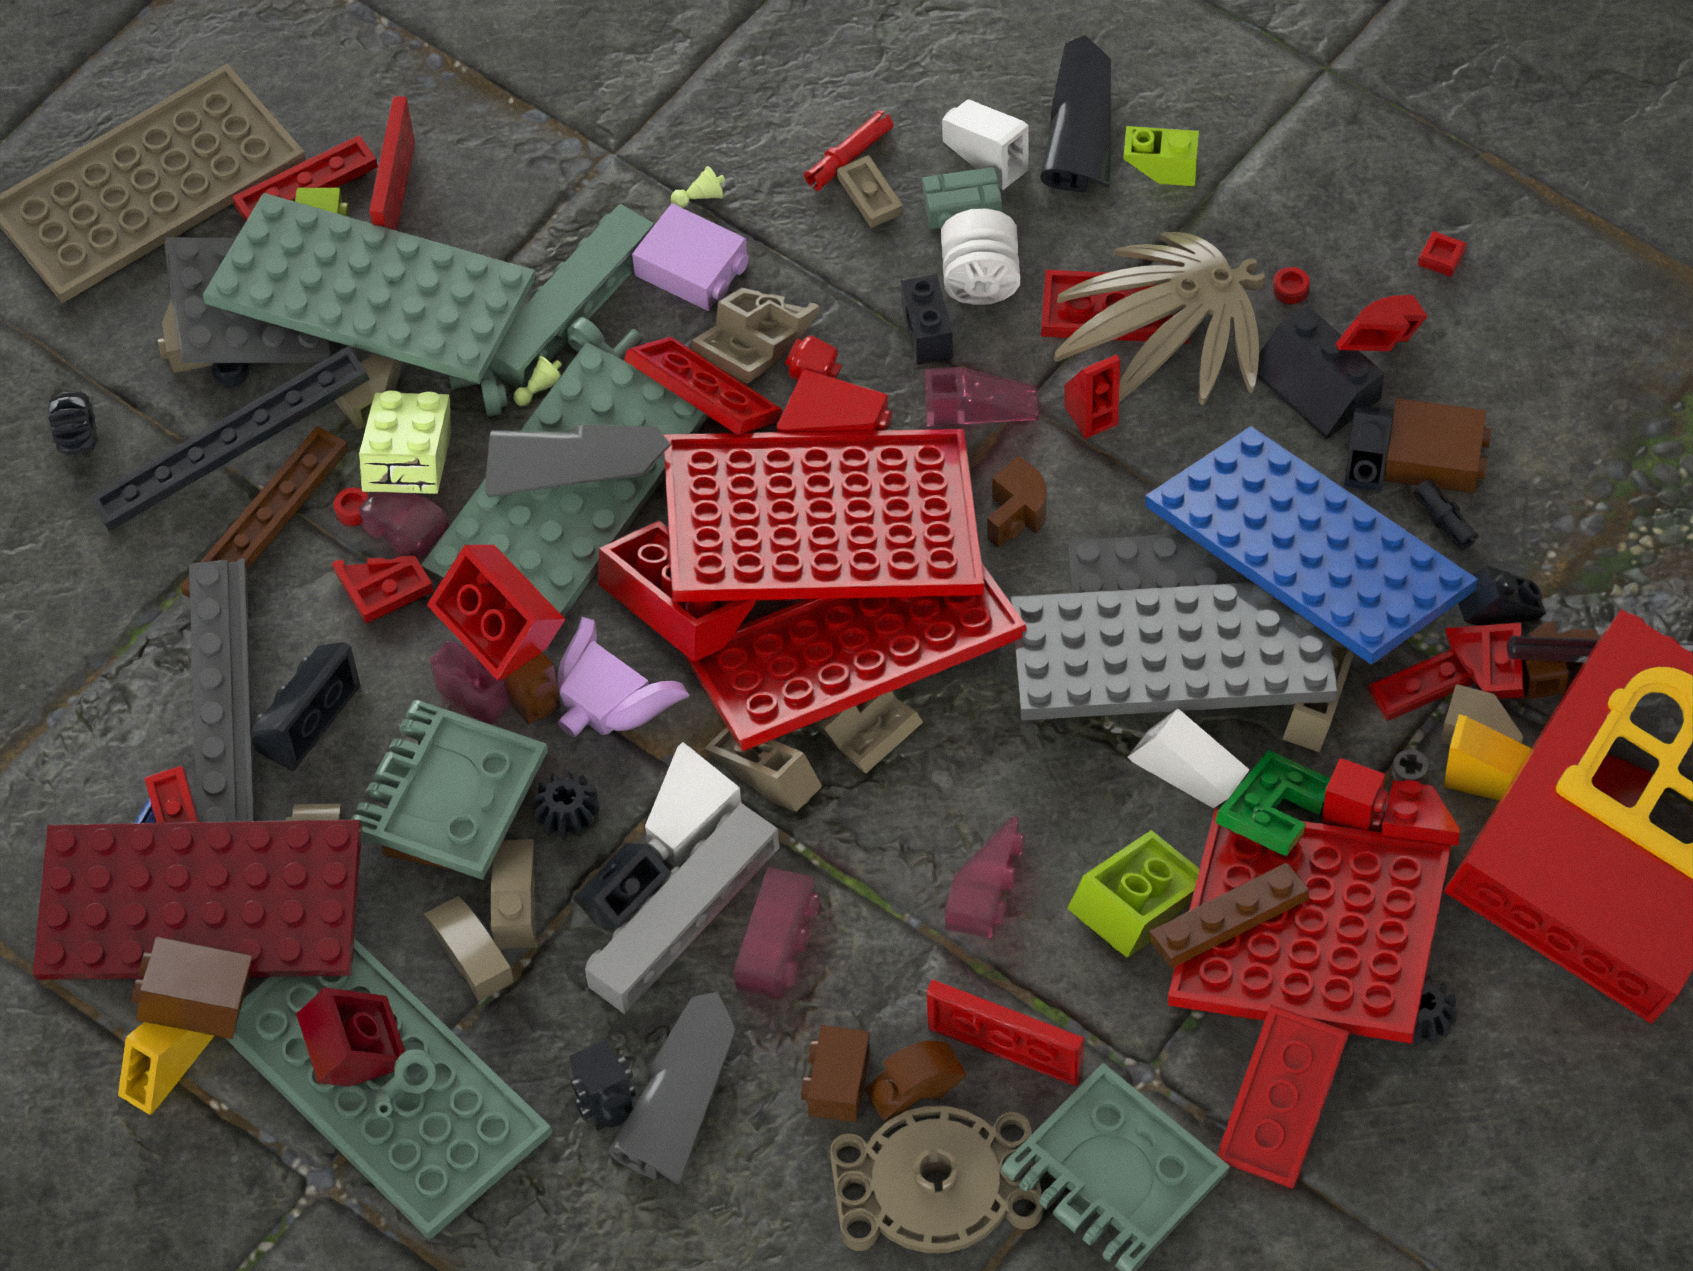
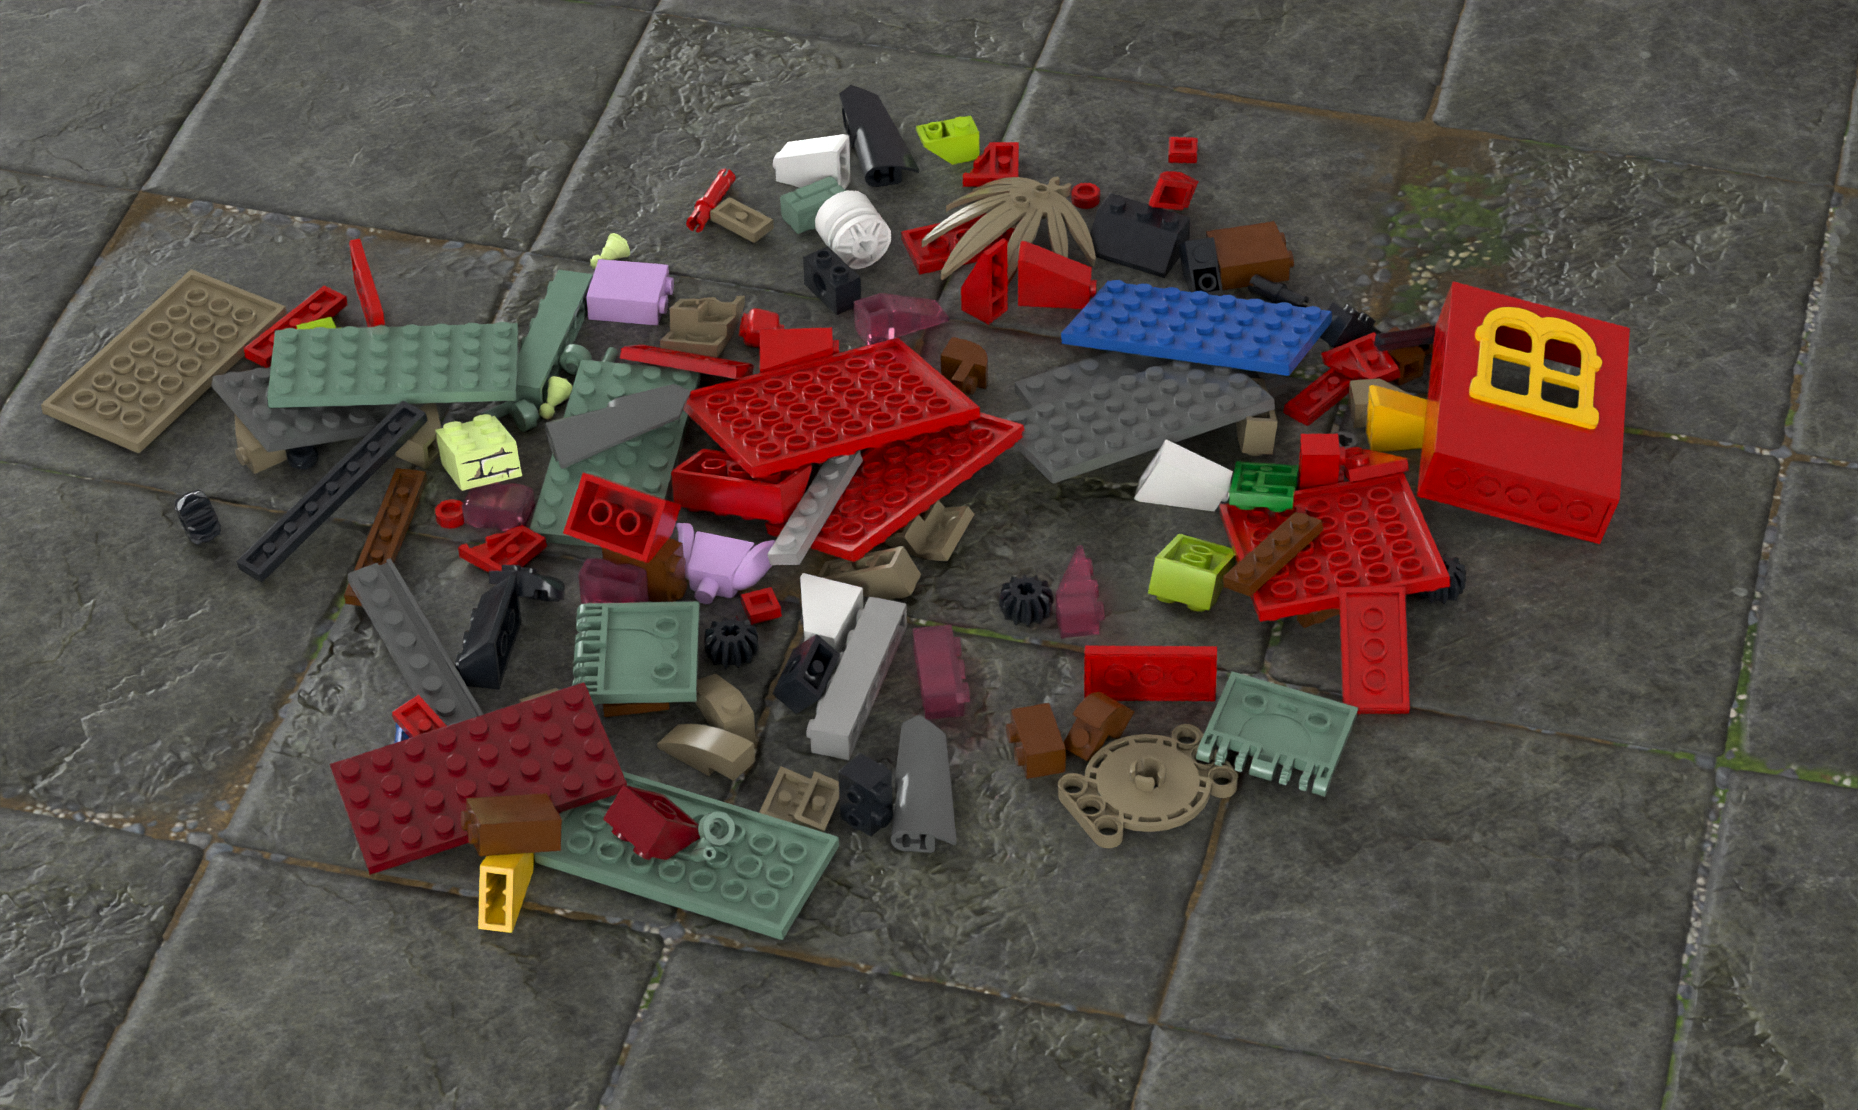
camera: 25 degrees left, 15 degrees down
none -> black slope [489,565,565,602]
none -> red plate [741,587,782,625]
none -> dark tan slope [759,766,839,832]
none -> light grey plate [767,450,863,565]
none -> red wing [963,142,1019,187]
none -> black gear [999,574,1054,627]
none -> red slope [1018,241,1097,309]

